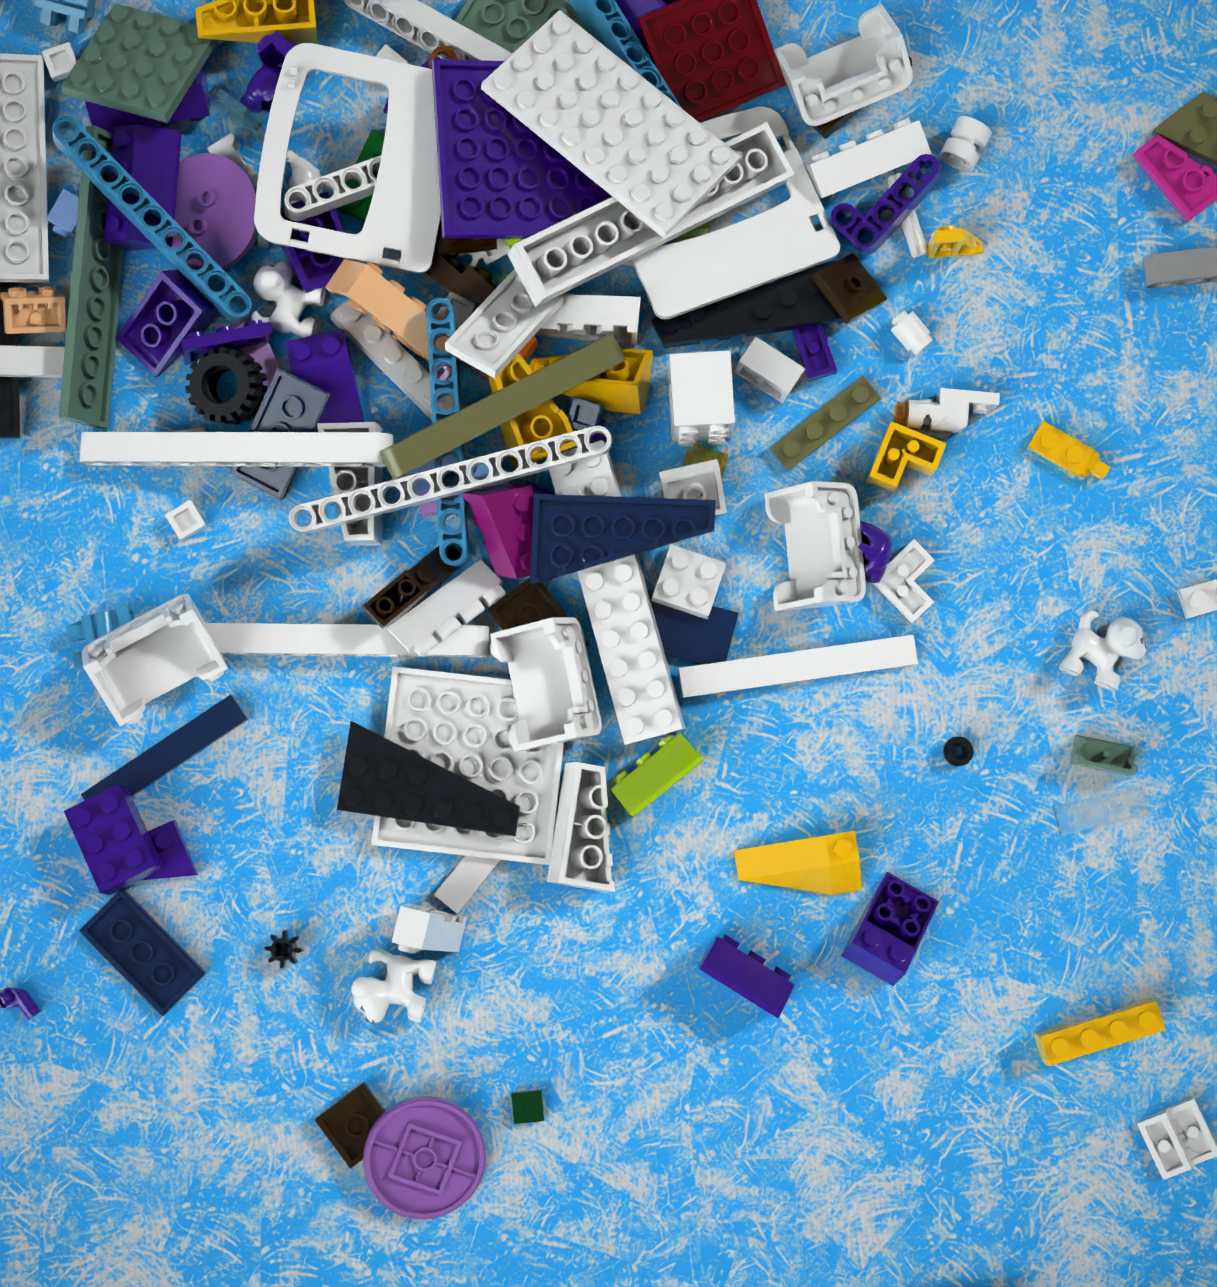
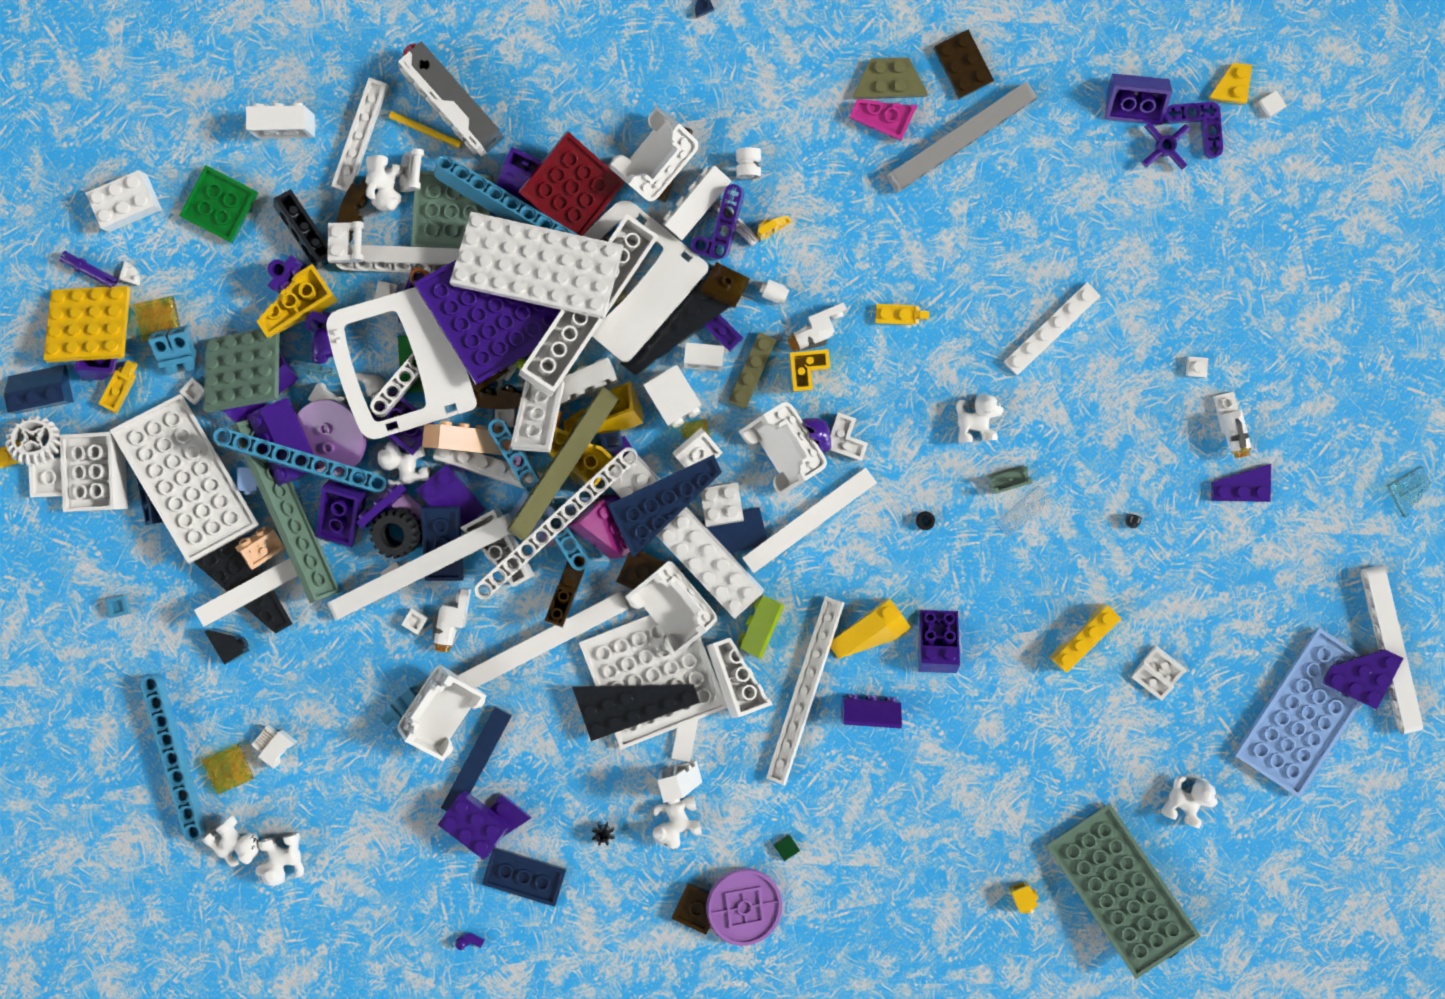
camera: 35 degrees left, 5 degrees up
white windscreen [387,559,506,657] -> none
none -> white plate [433,588,471,653]
none -> white plate [766,596,845,785]

